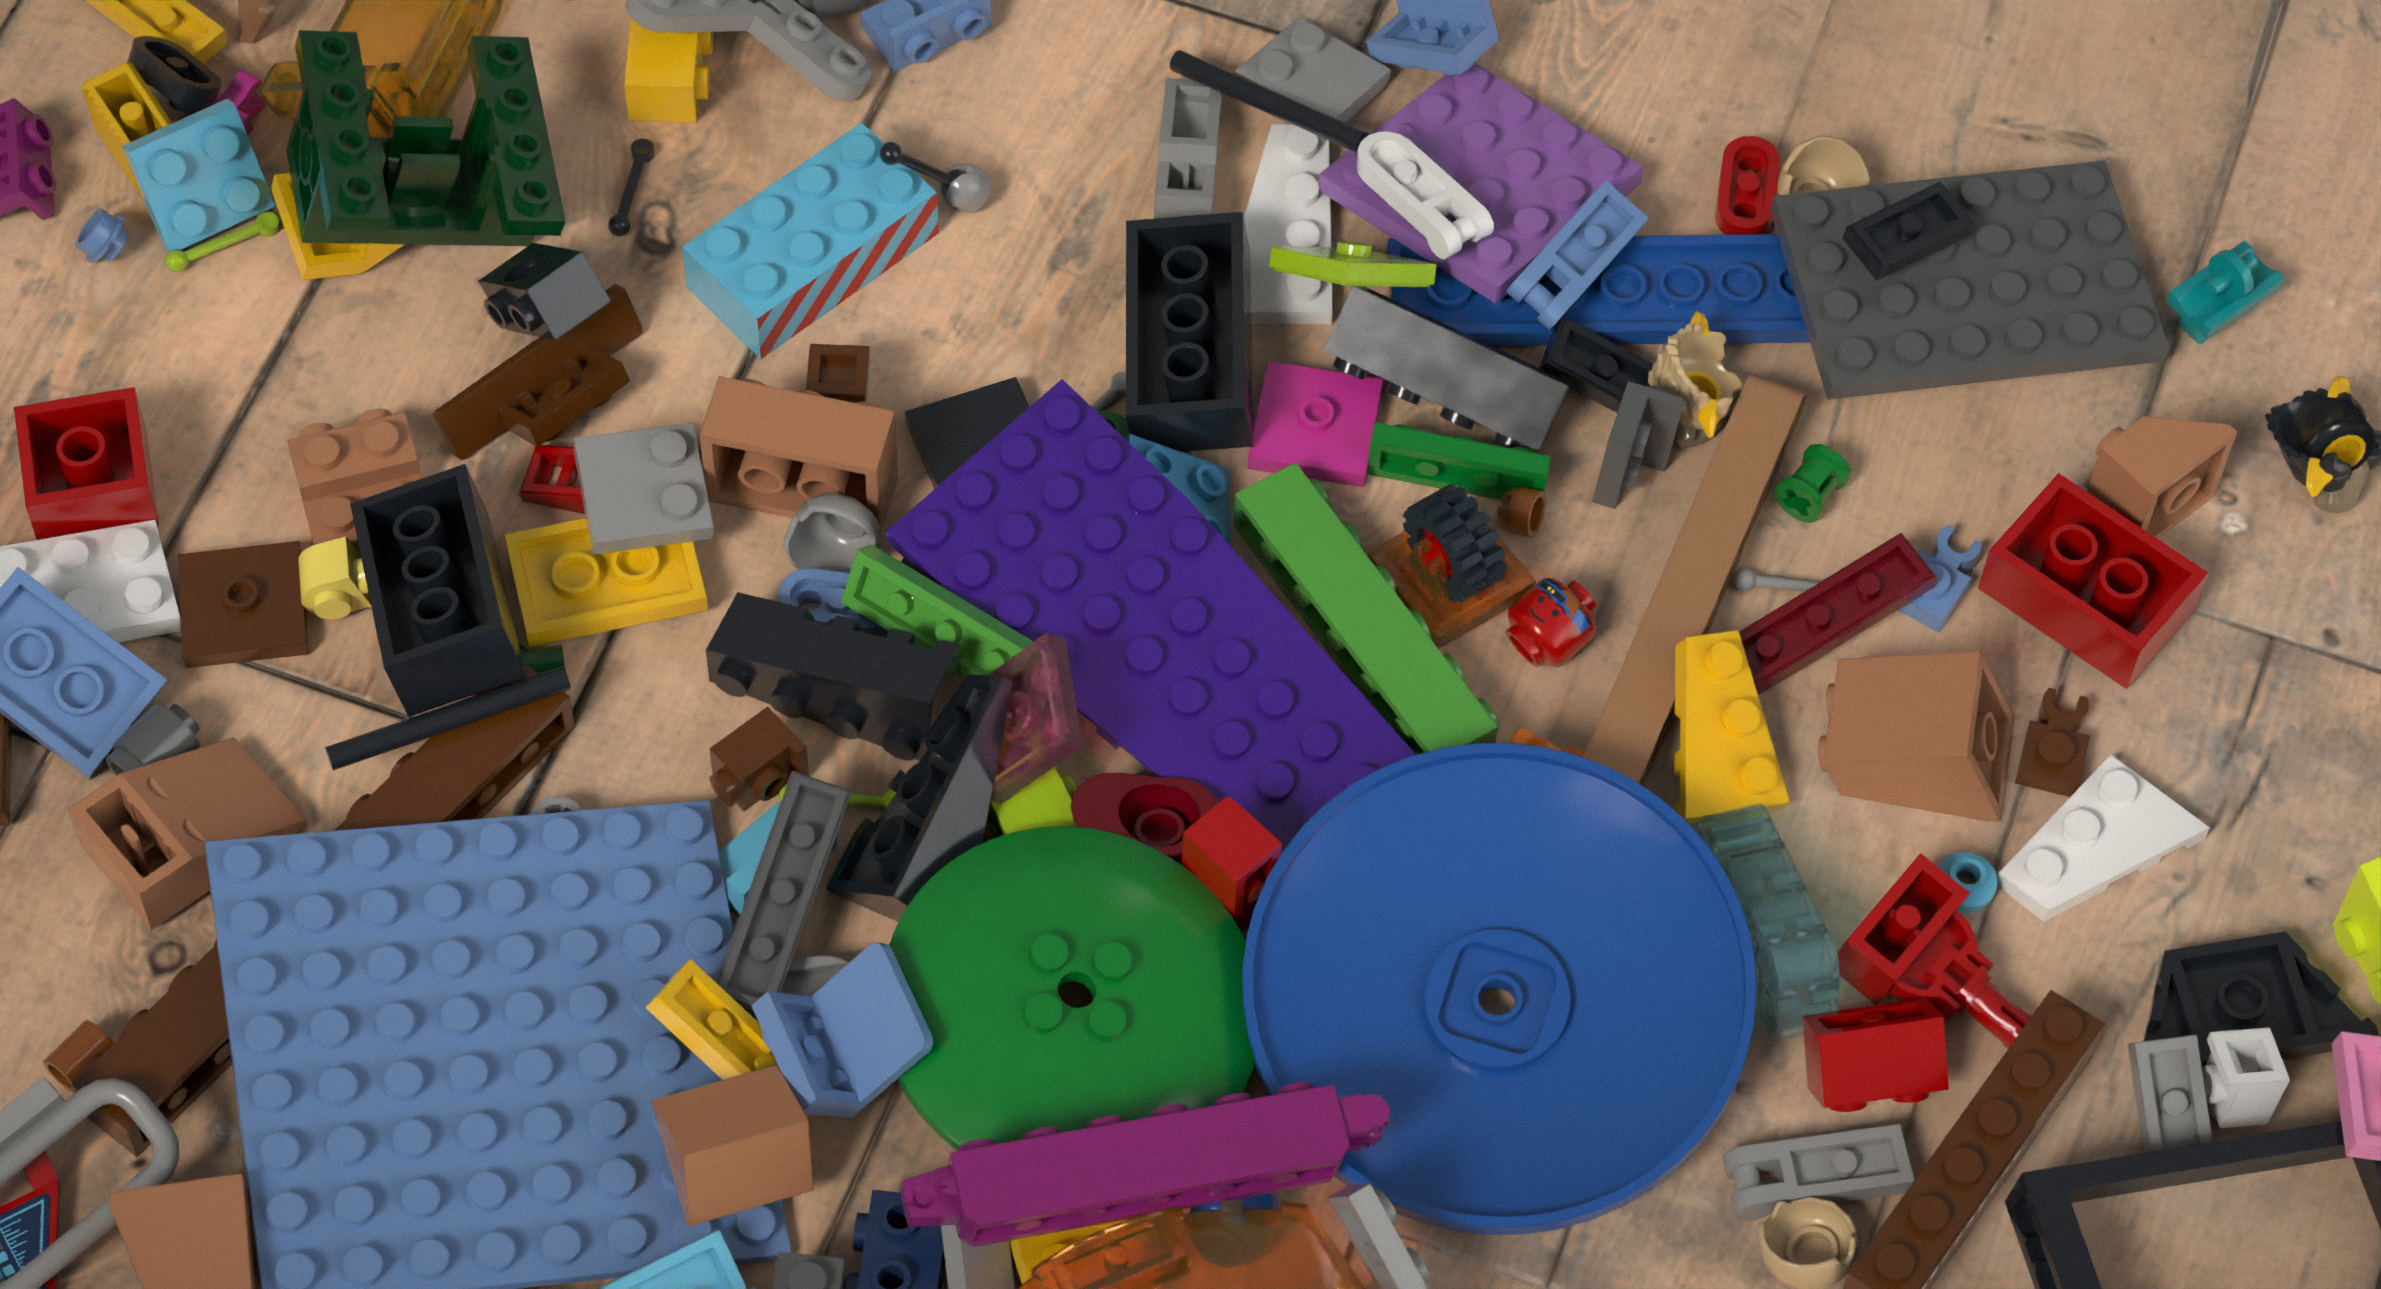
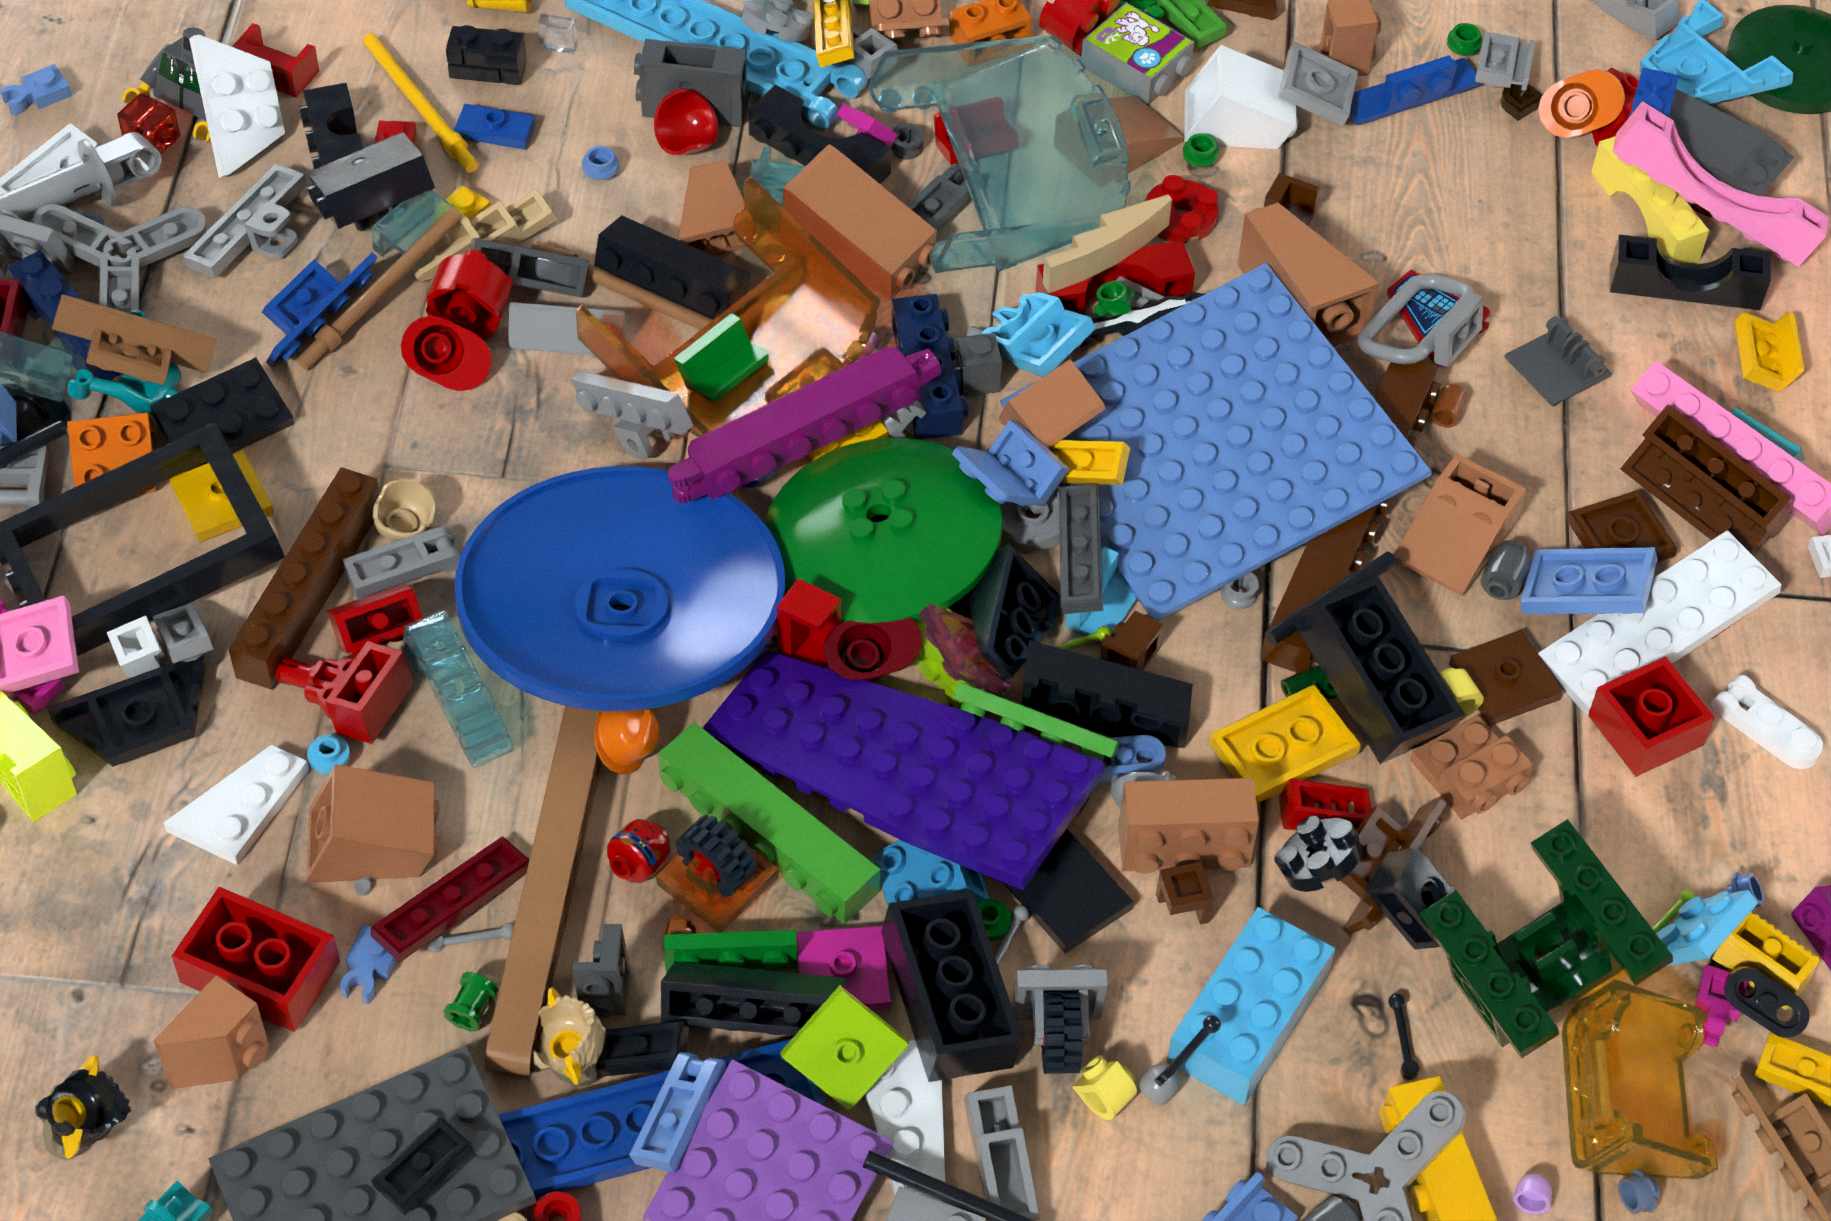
camera: 165 degrees right, 5 degrees down
light grey plate [573,423,714,554] -> none
white plate [1357,132,1494,260] -> none
yellow wing [1674,630,1790,824] -> none
reddish brown plate [2015,688,2090,797] -> none
none -> plate [1012,965,1108,1074]
none -> light yellow plate [1072,1055,1137,1120]
none -> black plate [1274,816,1363,892]

